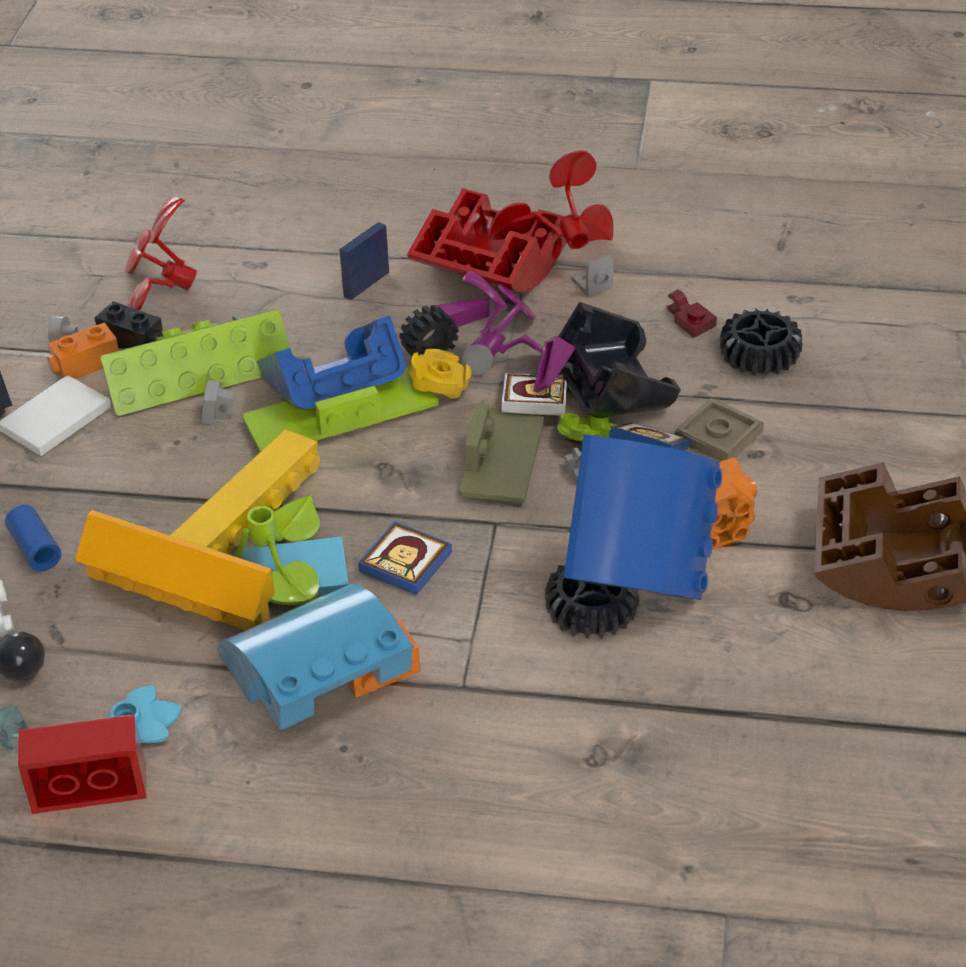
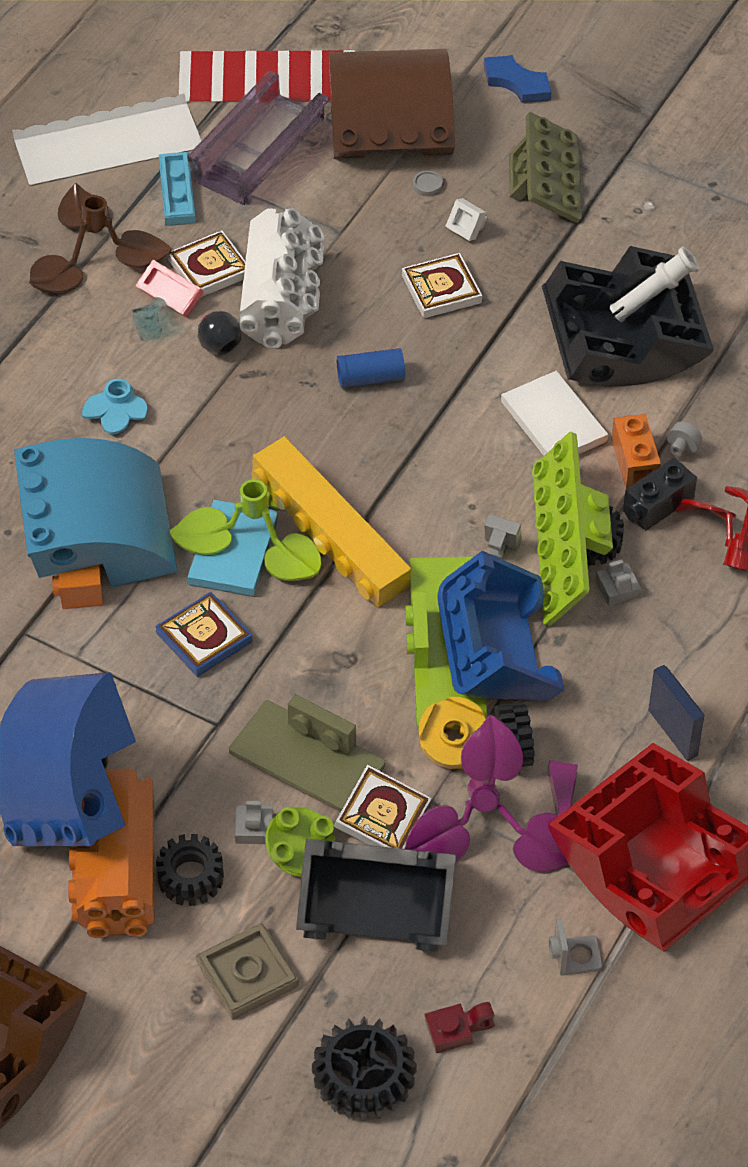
camera: 110 degrees right, 10 degrees up
red brick [18,715,147,814] -> none
light orange slope [74,510,275,631] -> none
light grey piece [462,344,493,375] -> none
red plant [488,150,614,249] -> none
magenta piece [533,336,575,393] -> none
tile [609,422,690,451] -> none

